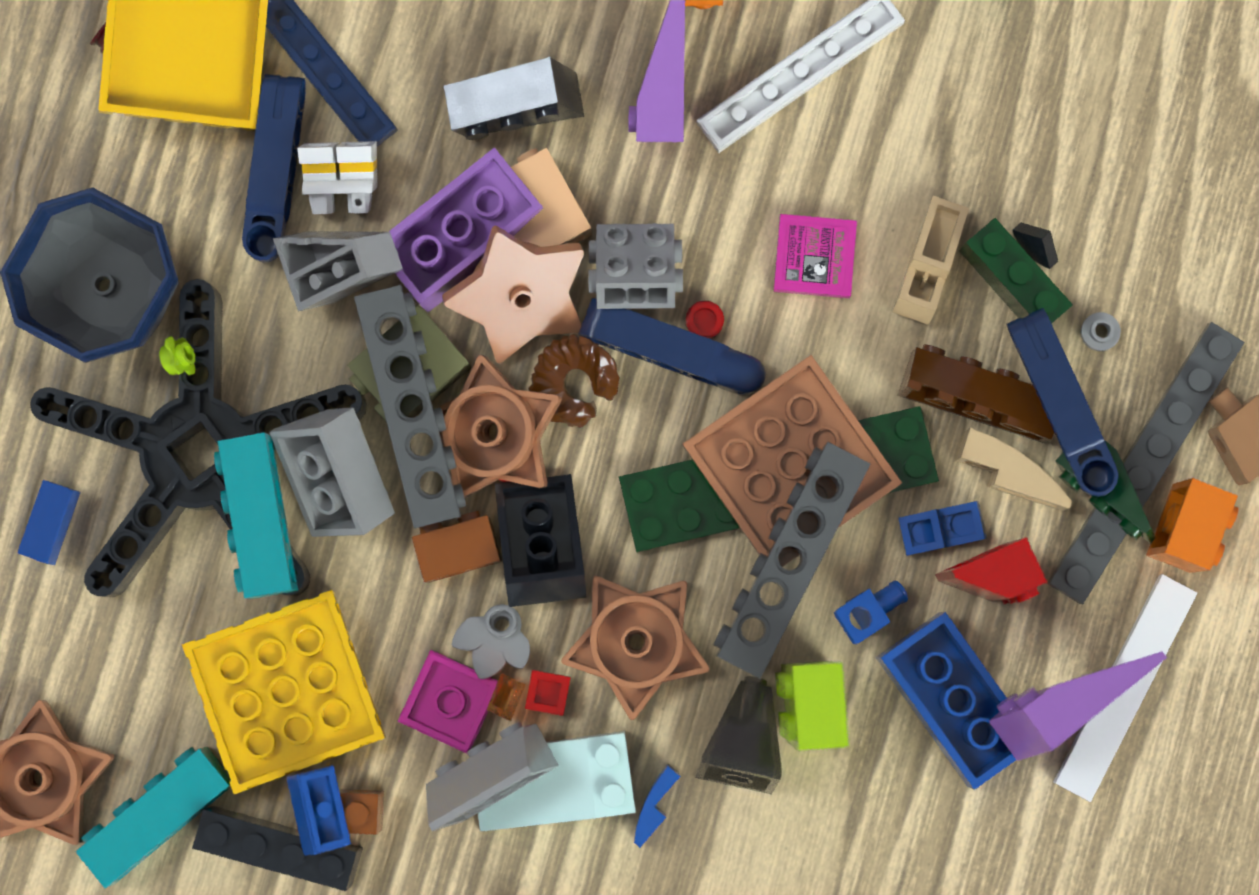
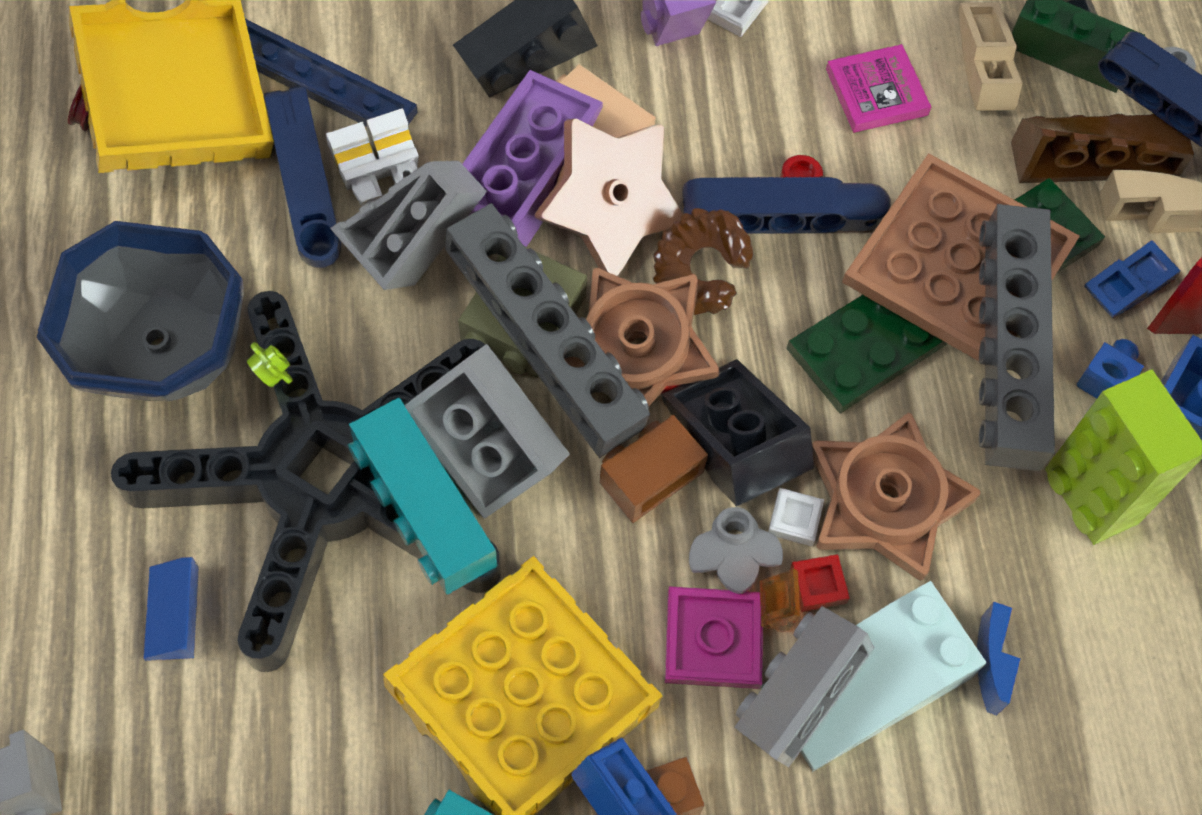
camera: 30 degrees left, 20 degrees down
light grey brick [589,223,683,309] -> none
clear smoke slope [695,676,782,795] -> none
none -> white tile [768,488,824,546]

